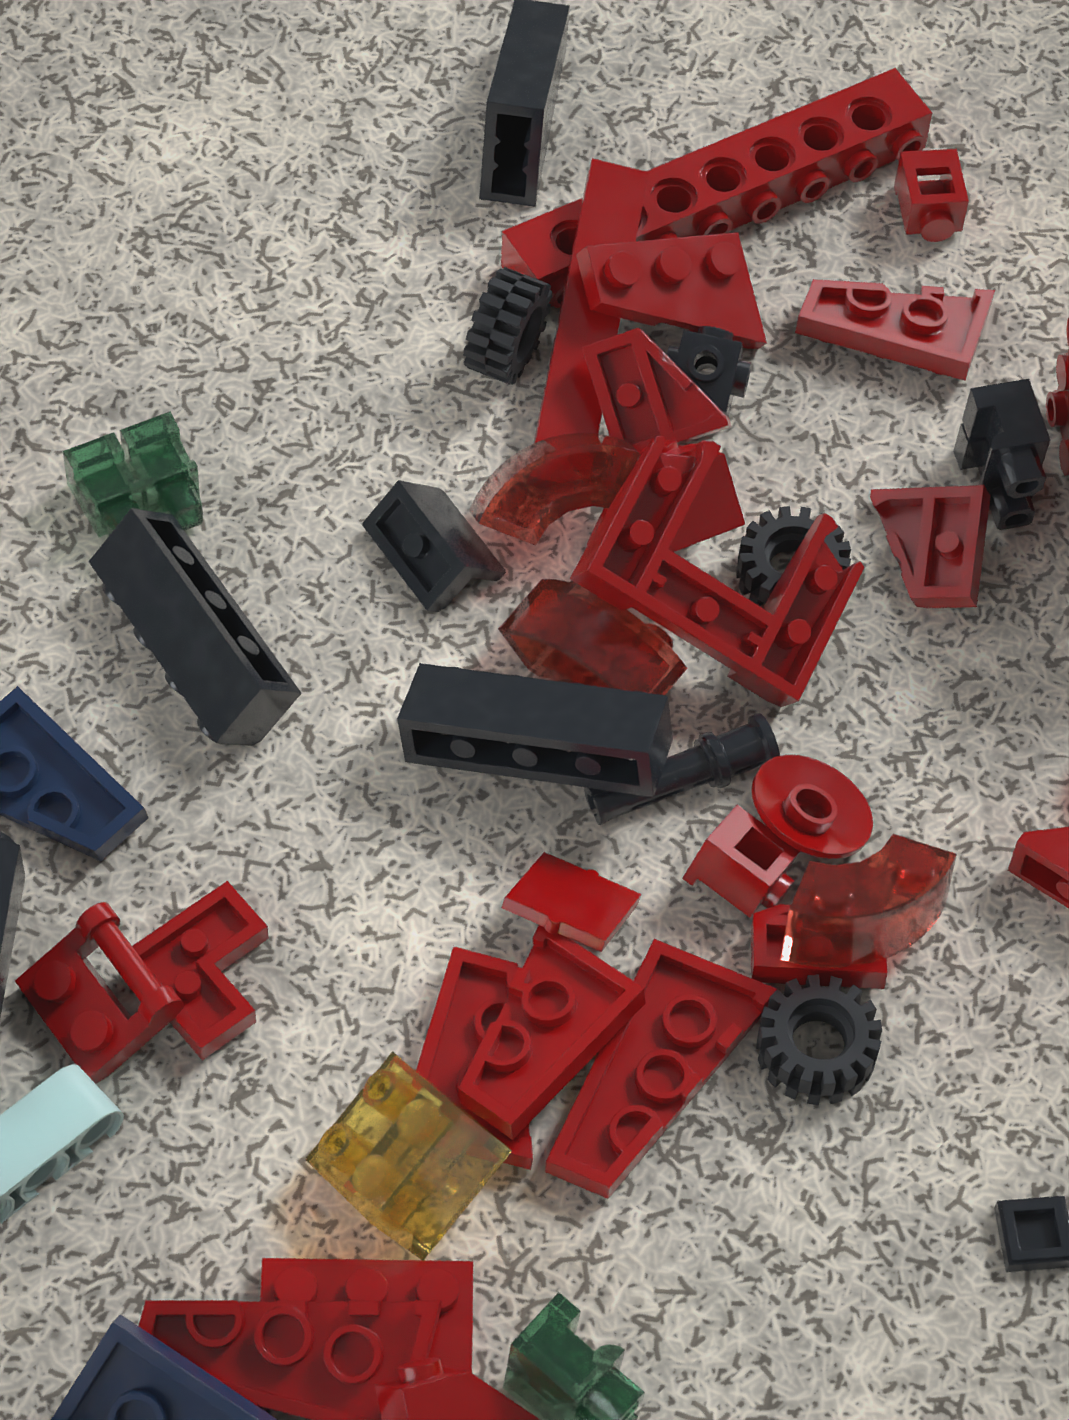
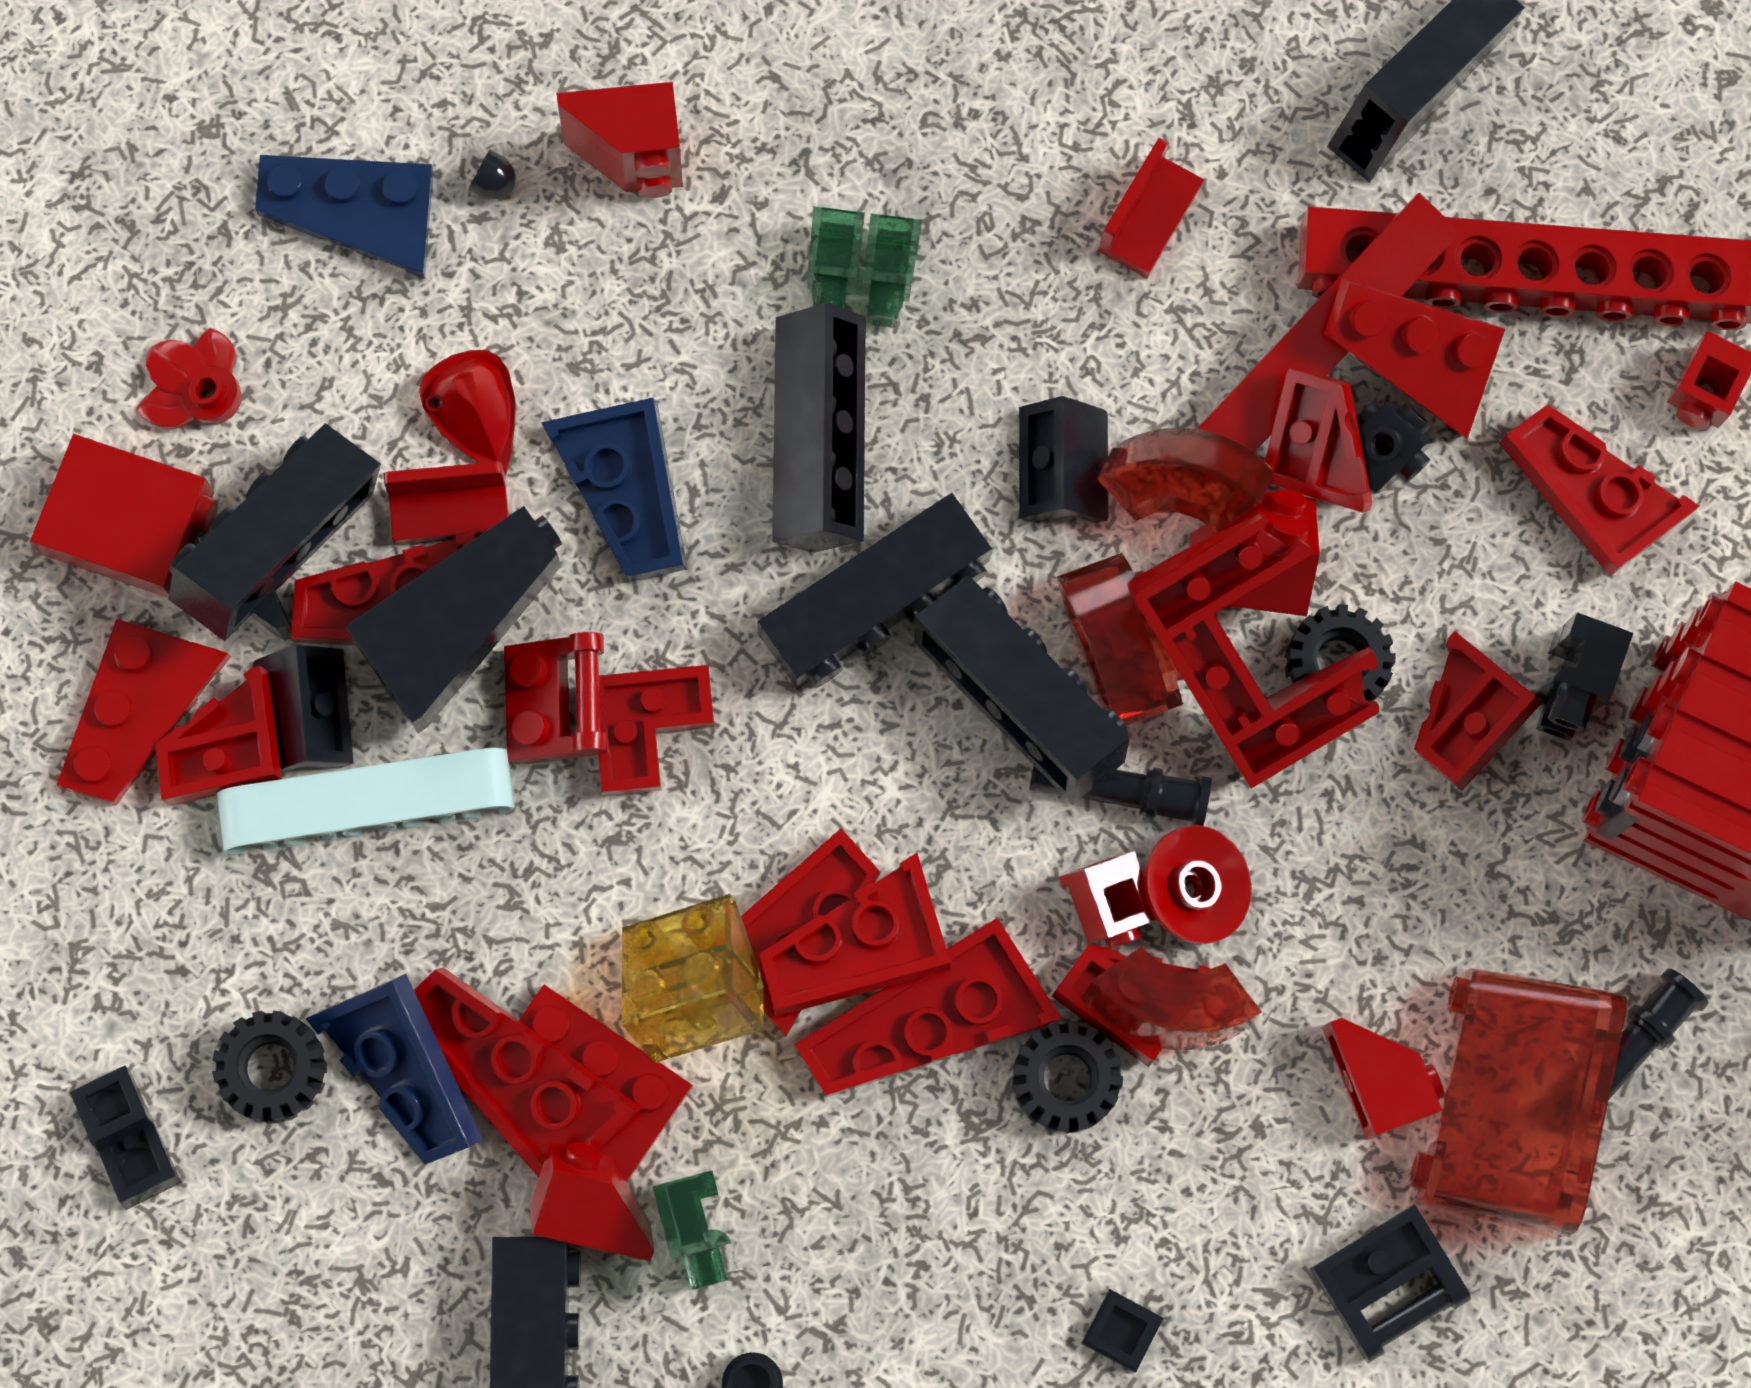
camera: 30 degrees right, 20 degrees up
black tyre [463,267,552,385] -> none
red piece [501,852,642,952] -> none
none -> black brick [757,492,992,690]
none -> red panel [1098,137,1204,279]

